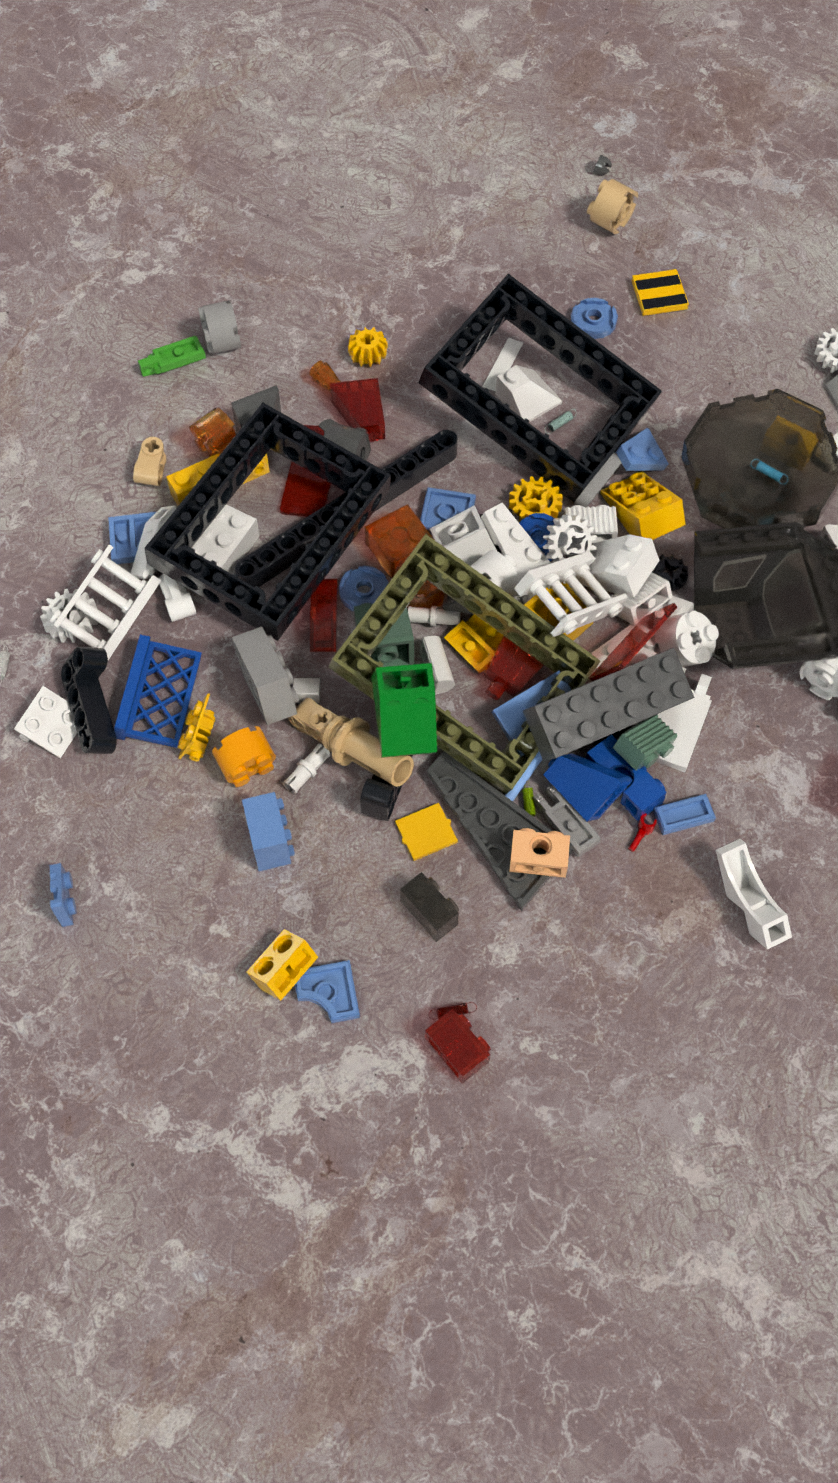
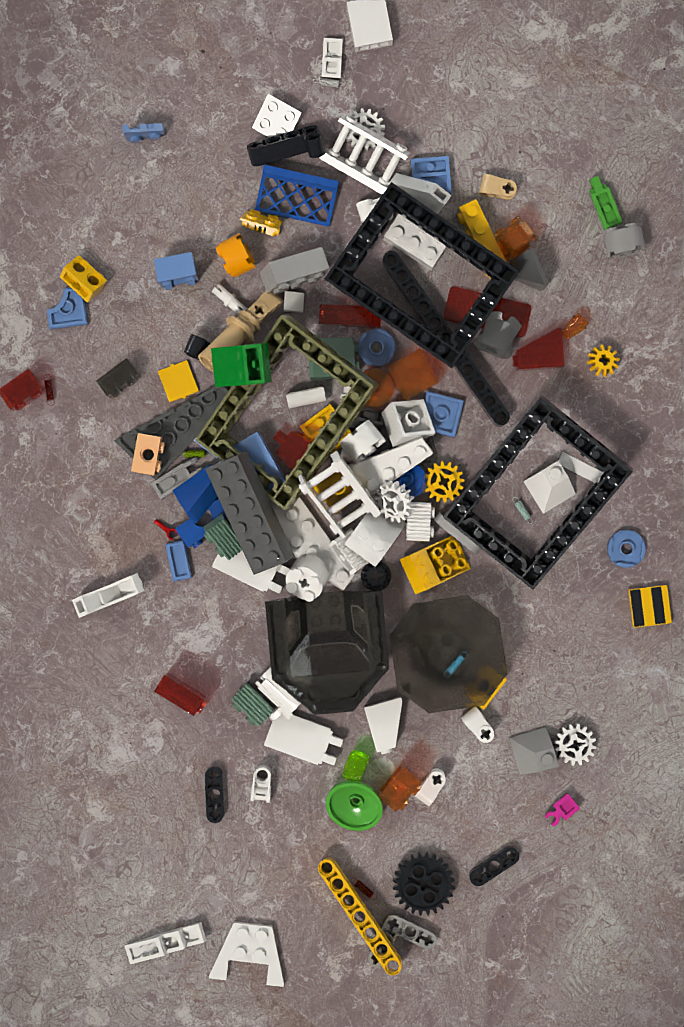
camera: 95 degrees right, 25 degrees up
clear red piece [589,603,677,681] -> none
medium blue wing [616,428,669,471] -> none

